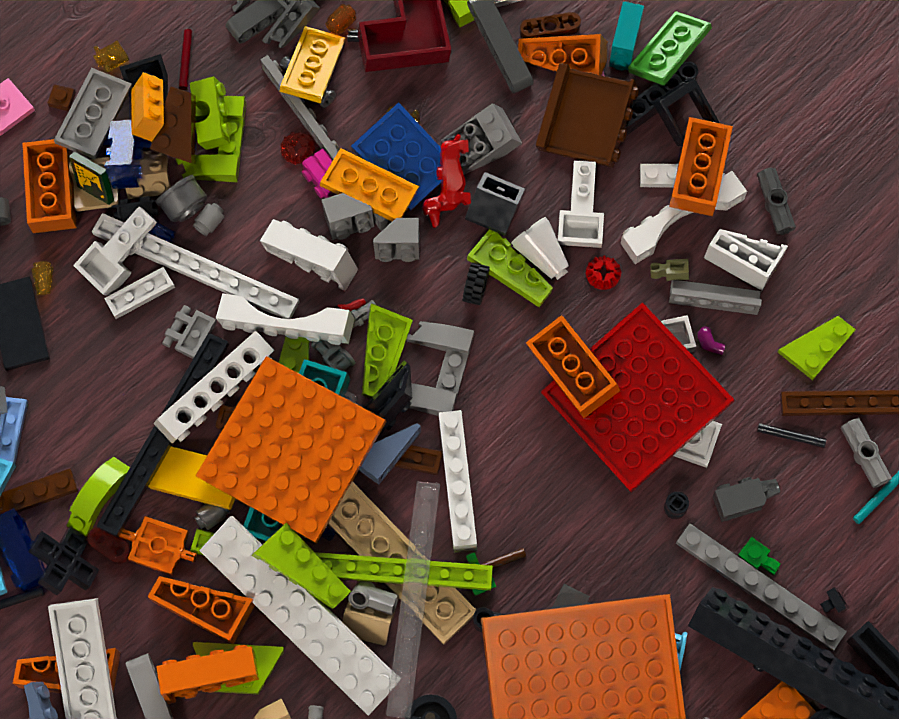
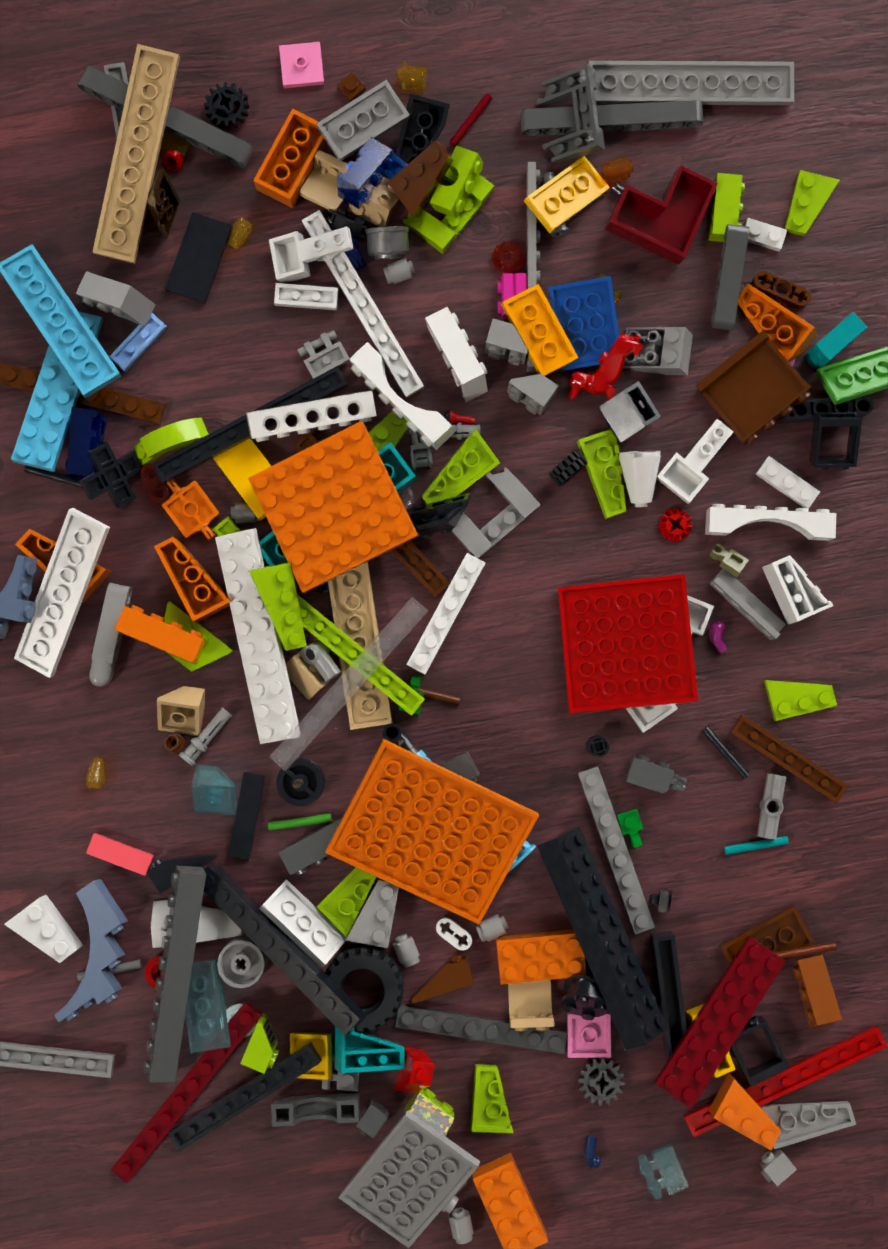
camera: 30 degrees right, 15 degrees up
tile [69,152,114,205] -> none
light orange brick [131,72,164,142] -> none
sand blue slope [359,423,421,485] -> none
orange brick [526,315,620,418] -> none
orange brick [669,117,733,216] -> none
dark grey piece [757,167,796,235] -> none

